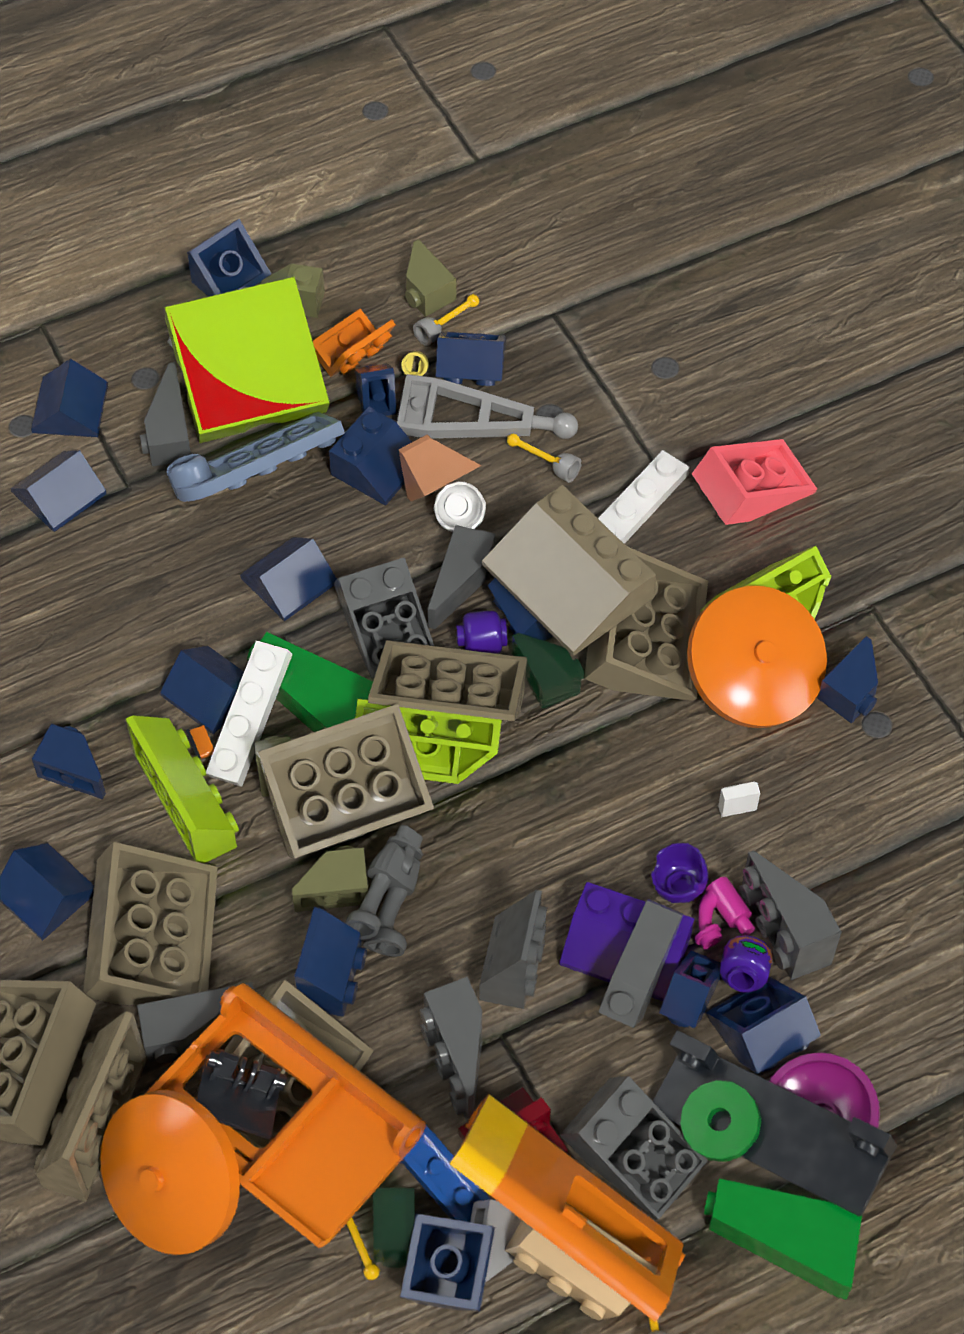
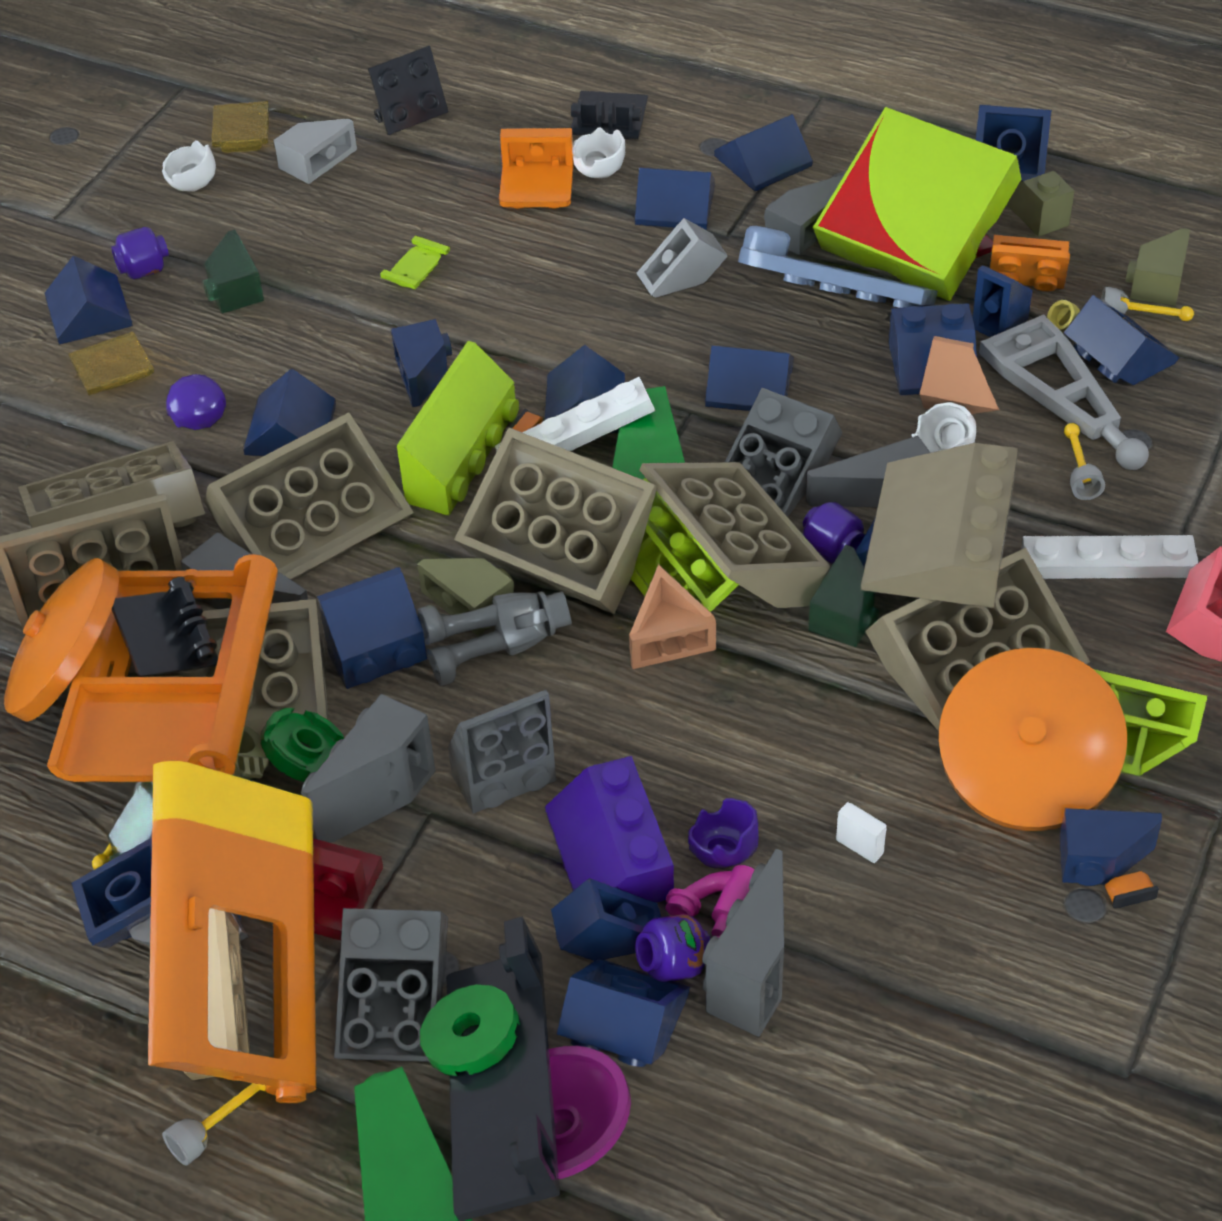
camera: 55 degrees right, 10 degrees down
dark grey slope [598,899,684,1028] -> none
none -> green tile [260,708,344,782]
none -> nougat slope [629,564,716,669]
none -> light grey slope [637,218,728,298]
none -> piece [1105,871,1159,909]

